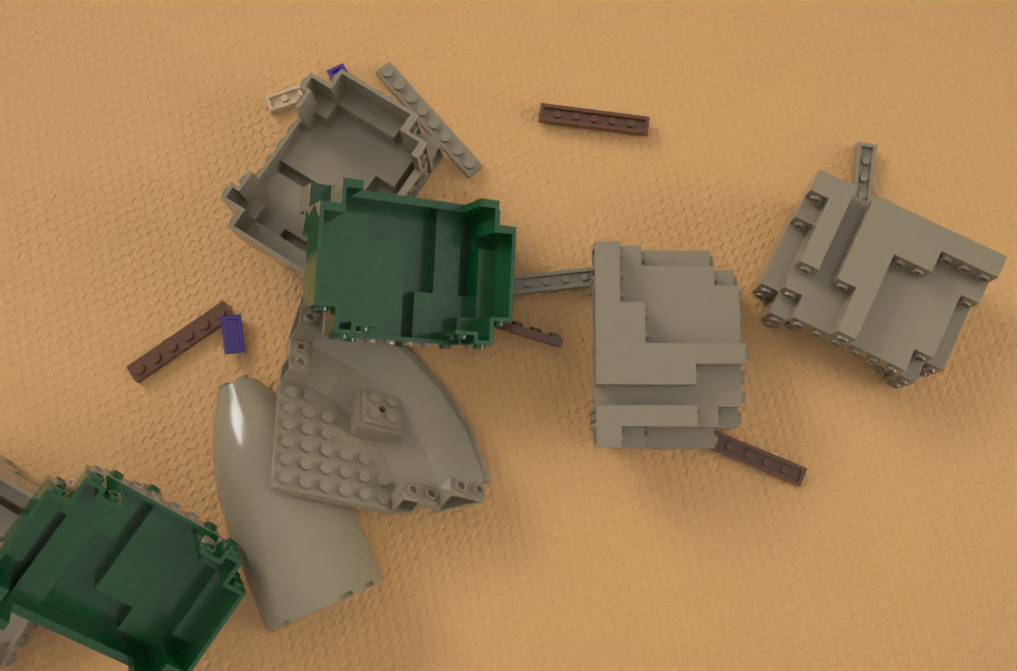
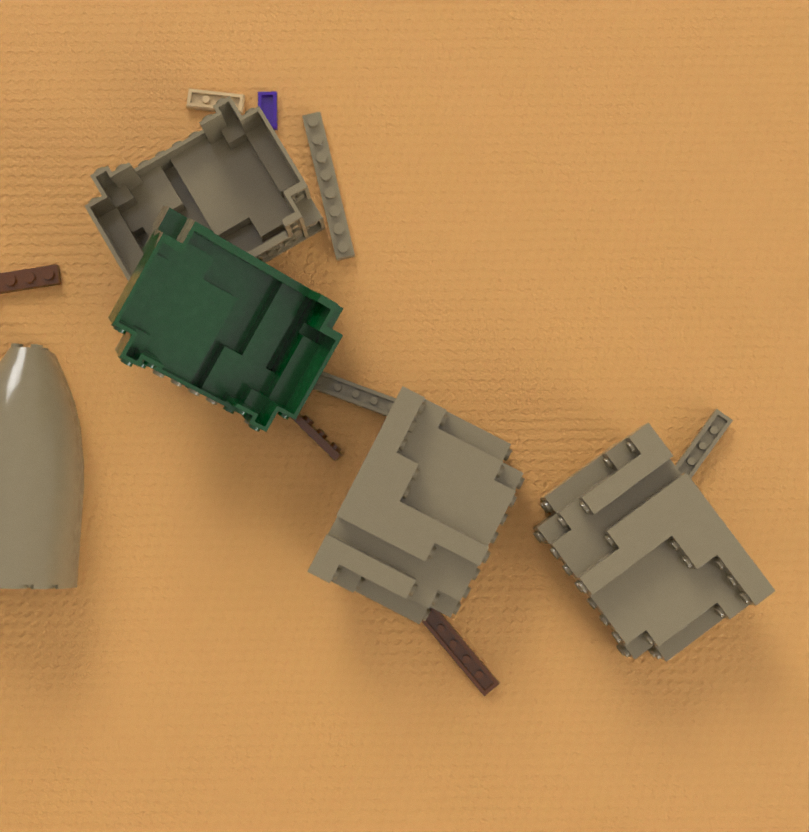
camera: 25 degrees right, 5 degrees up
dark purple tile [220,314,245,355] -> none
dark tan panel [270,297,490,514] -> none
reddish brown plate [538,103,650,137] -> none

